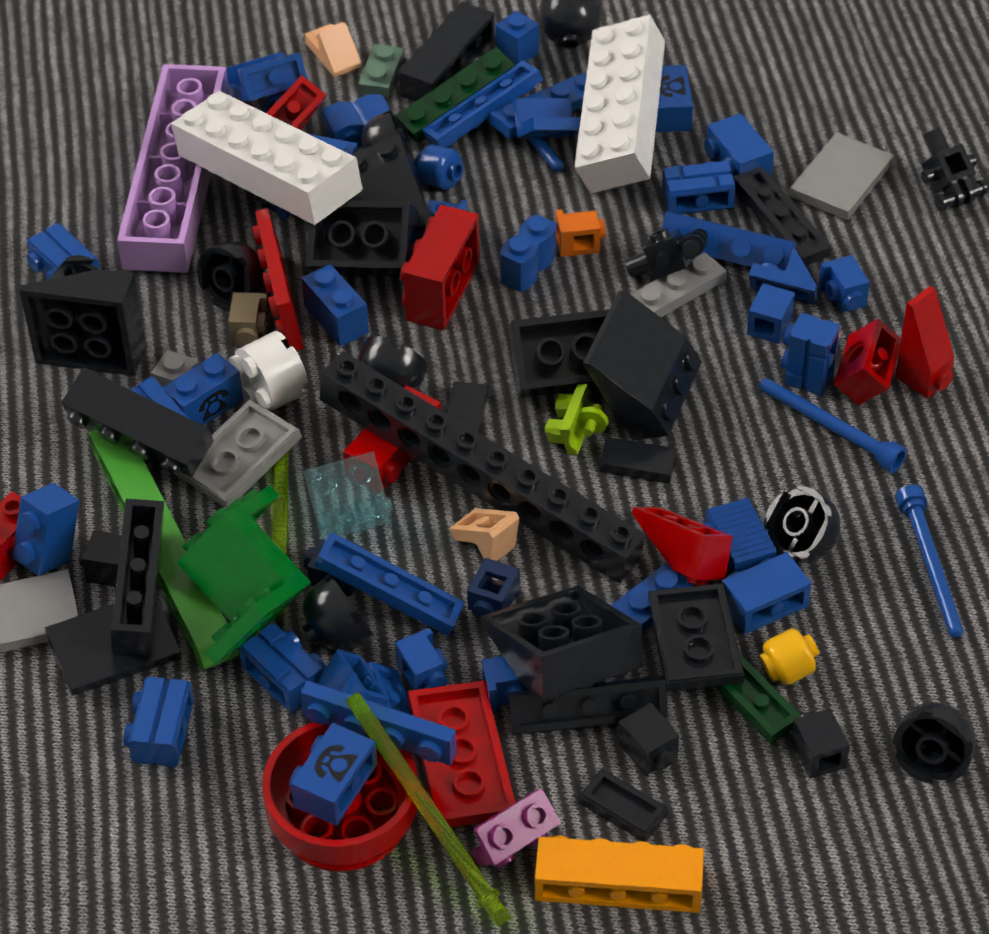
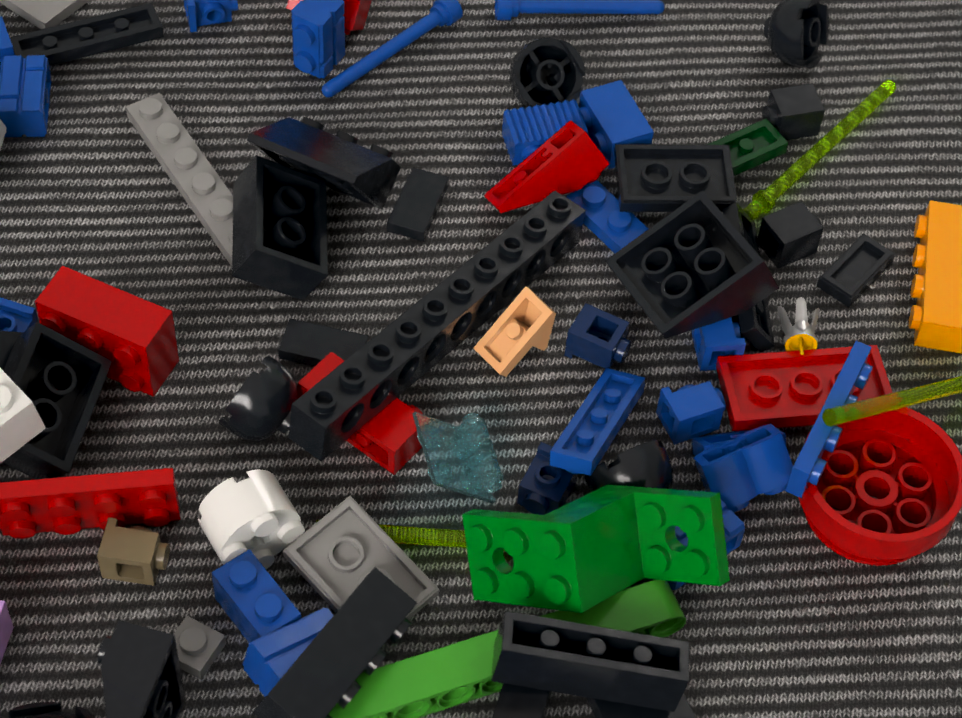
camera: 90 degrees left, 5 degrees up
blue brick [123,677,194,767] -> none
black cylinder [196,241,265,311] -> none
blue brick [289,723,377,826] -> none
blue brick [301,264,369,347] -> none
bracket [470,789,561,868] -> none
blue brick [500,214,556,292] -> none
lime hips [545,384,608,455] -> none
orange brick [556,209,606,257] -> none
black piece [625,228,708,279] -> none
blue plate [661,211,797,271] -> none
blue brick [747,283,795,344] -> none
blue slope [749,248,818,305] -> none
yellow head [759,628,820,685] -> none
none -> clear neon green bar [744,79,896,220]
none -> flat silver piece [777,297,820,355]

